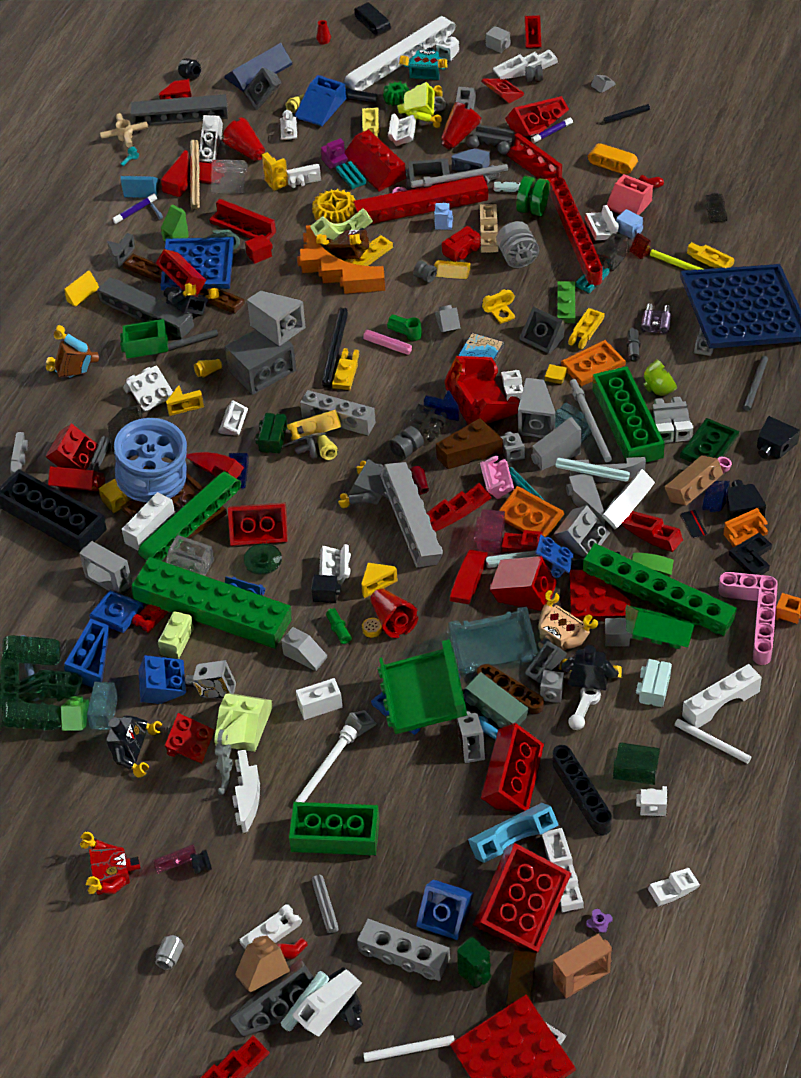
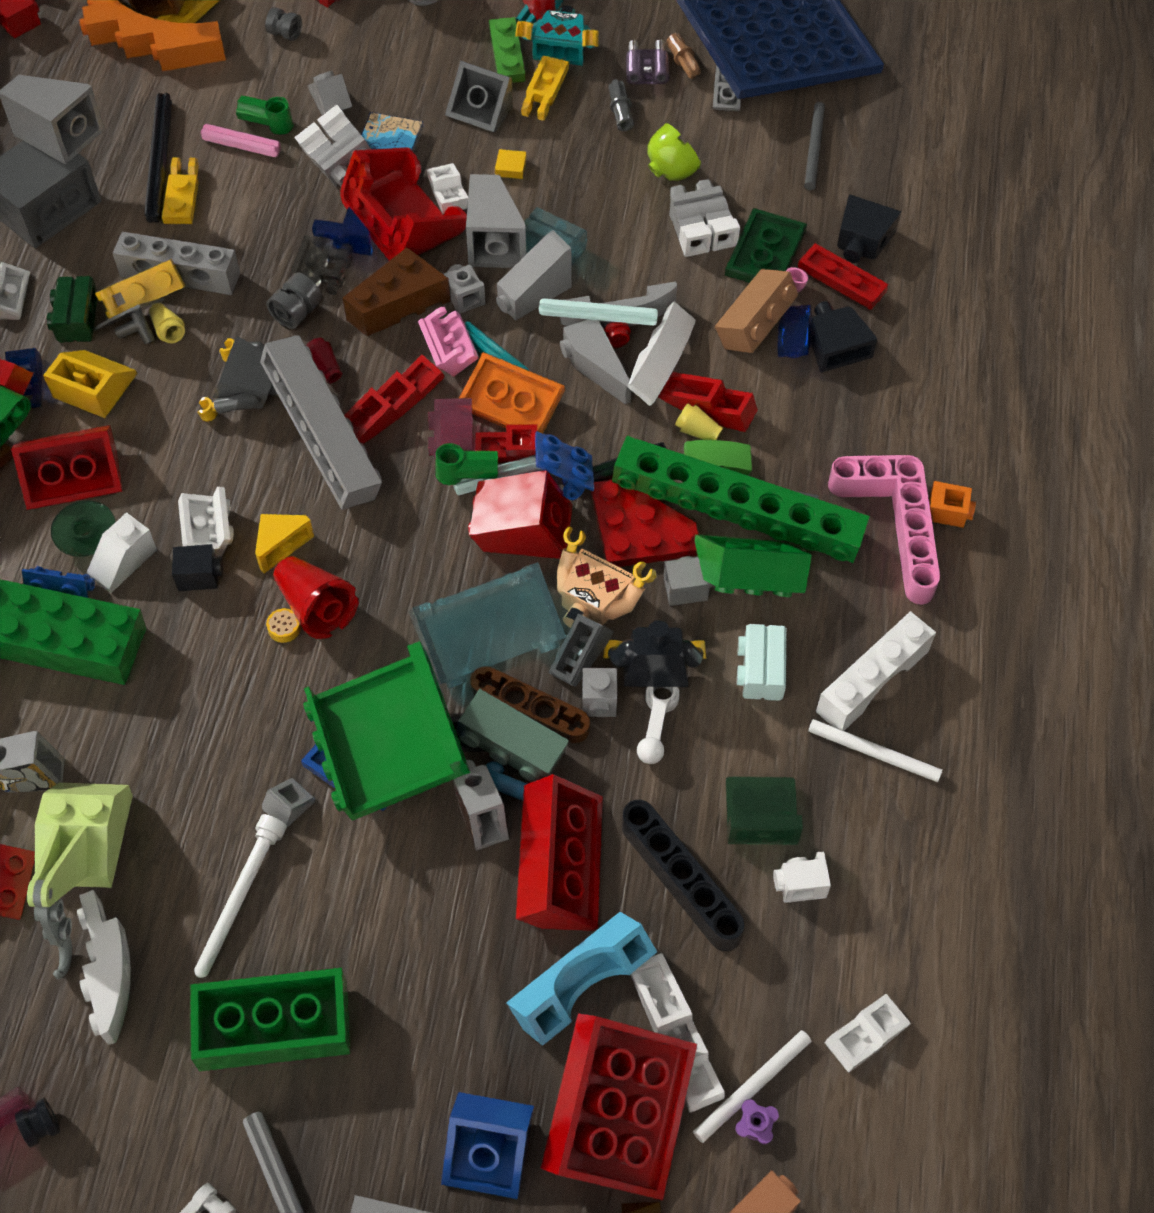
camera: 15 degrees left, 10 degrees up
light grey slope [281,627,327,671] -> none
white panel [296,678,343,720] -> none
green axle [326,608,352,644] -> none
yellow slope [434,260,471,279] -> none
red slope [450,549,488,605] -> none
yellow bracket [482,289,515,324] -> none
light grey slope [553,505,610,557] -> none
orange tile [561,340,626,387] -> none
light grey bar [570,379,612,462] -> none
green brick [592,366,665,463] -> none
black sticker [681,510,707,538] -> none
orange hinge [723,508,768,547] -> none
black plate [729,533,772,575] -> none
none -> yellow slope [43,350,137,418]
none -> white slope [87,512,157,593]
none -> hips [294,105,371,187]
none -> green piece [435,443,498,485]
none -> teal torso [515,5,599,66]
none -> red plate [603,322,631,348]
none -> medium nougat axle [666,33,701,79]
none -> light yellow cone [675,404,723,440]
none -> white bar [693,1030,811,1143]
none -> red plate [798,243,889,310]

